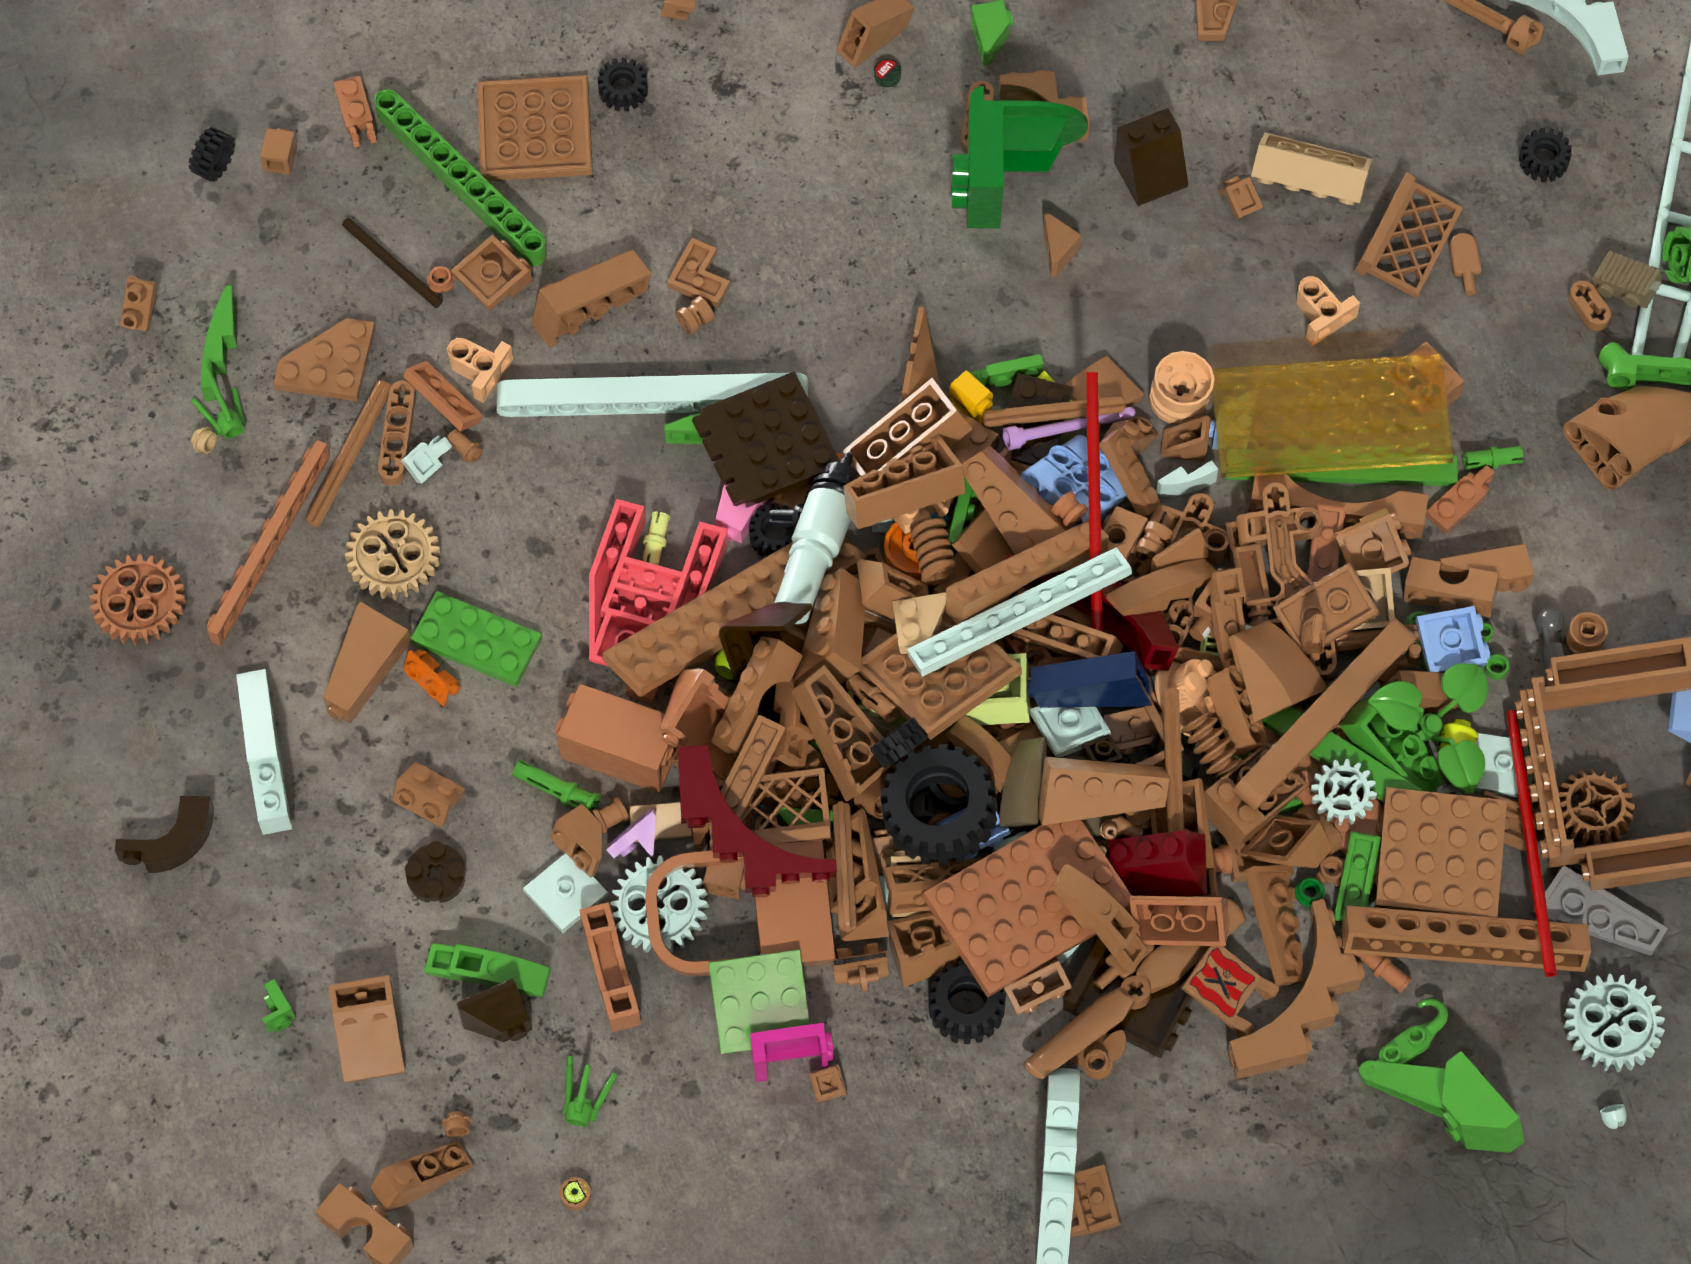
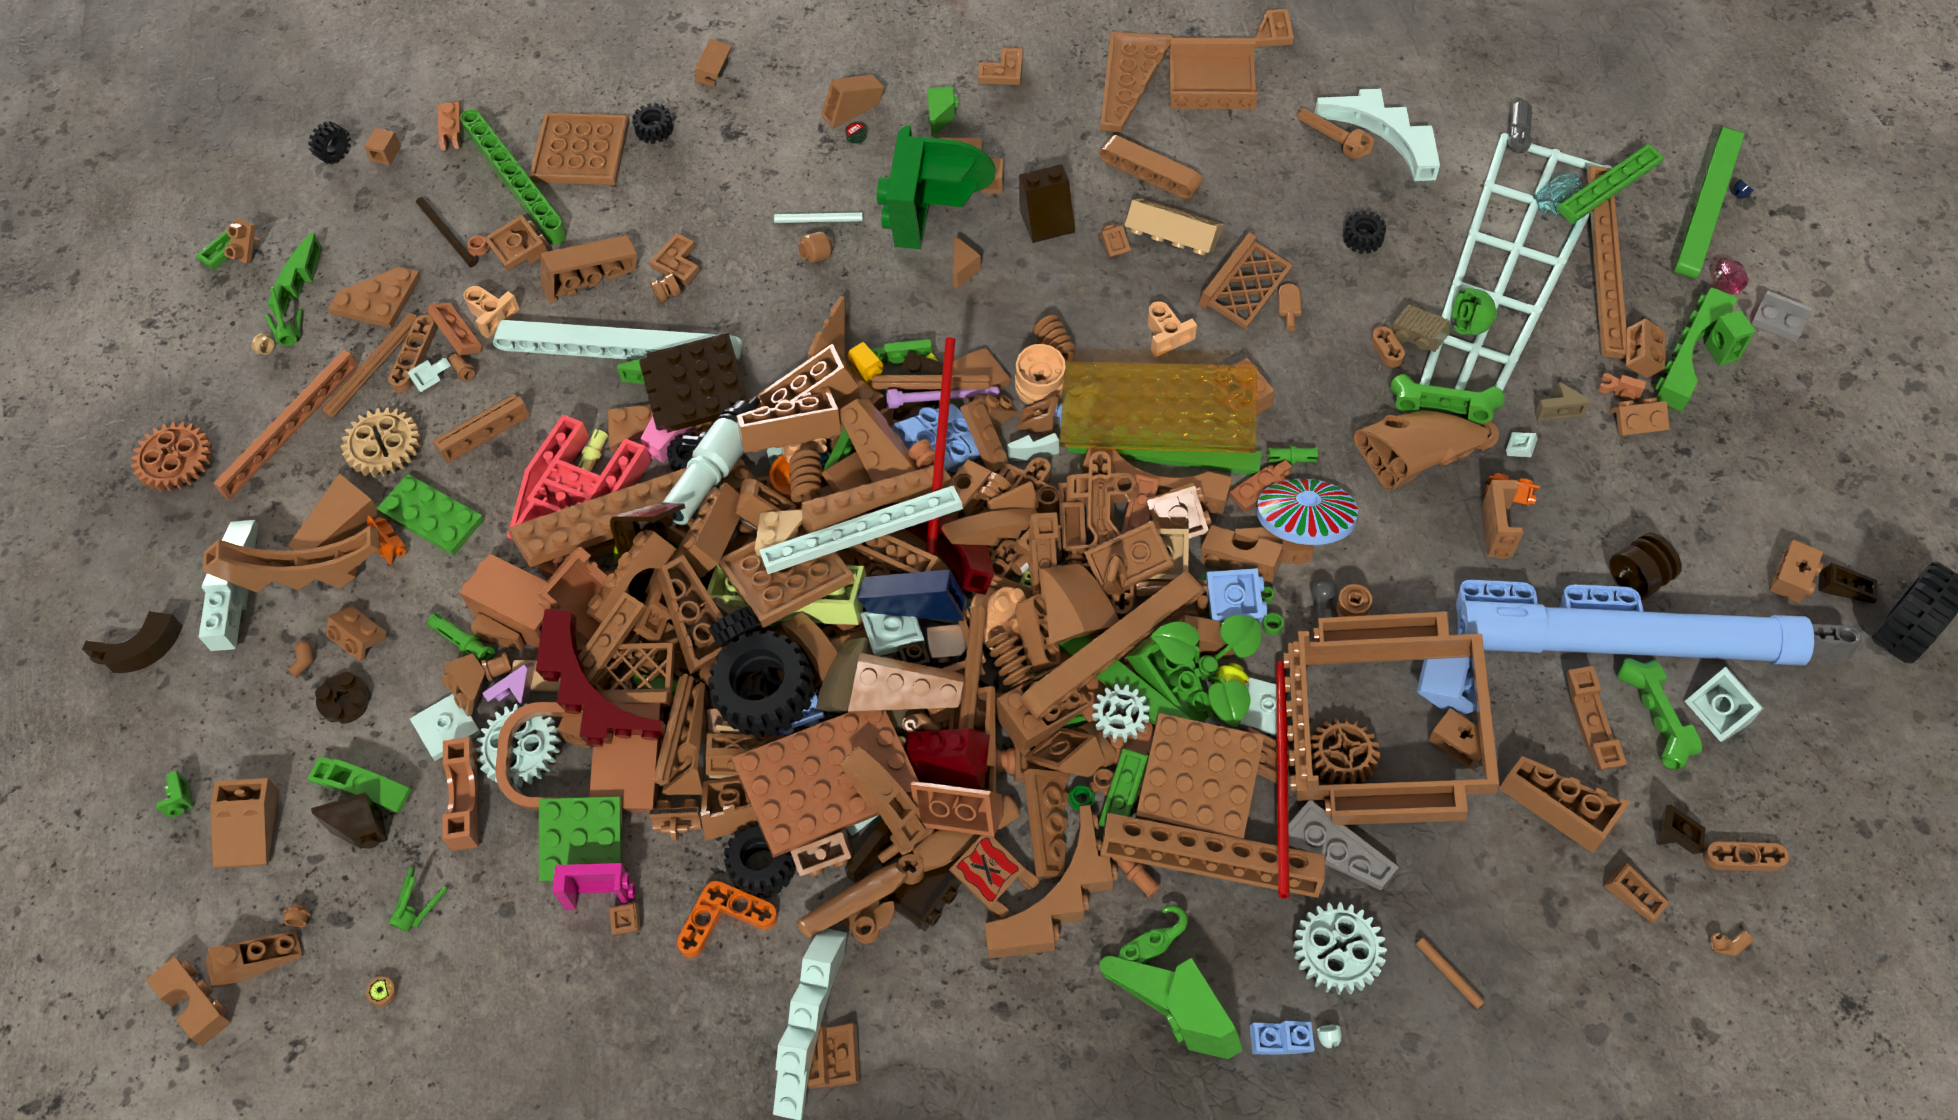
camera: 10 degrees right, 5 degrees down
medium nougat pin [846,674,899,723] -> none
none -> bright green tile [196,230,231,271]
none -> medium nougat arch [203,526,380,593]
none -> medium nougat arm [287,641,313,678]
none -> medium nougat fence [432,394,530,464]
none -> medium nougat slope [471,612,525,651]
none -> medium nougat wing [608,404,653,452]
none -> orange beam [677,881,778,958]
none -> light aqua bar [774,212,863,223]
none -> medium nougat head [798,232,833,264]
none -> medium nougat piece [1033,314,1075,364]
none -> medium nougat beam [1099,135,1203,199]
none -> light blue slope [1249,1021,1315,1055]
none -> dish [1257,478,1358,545]

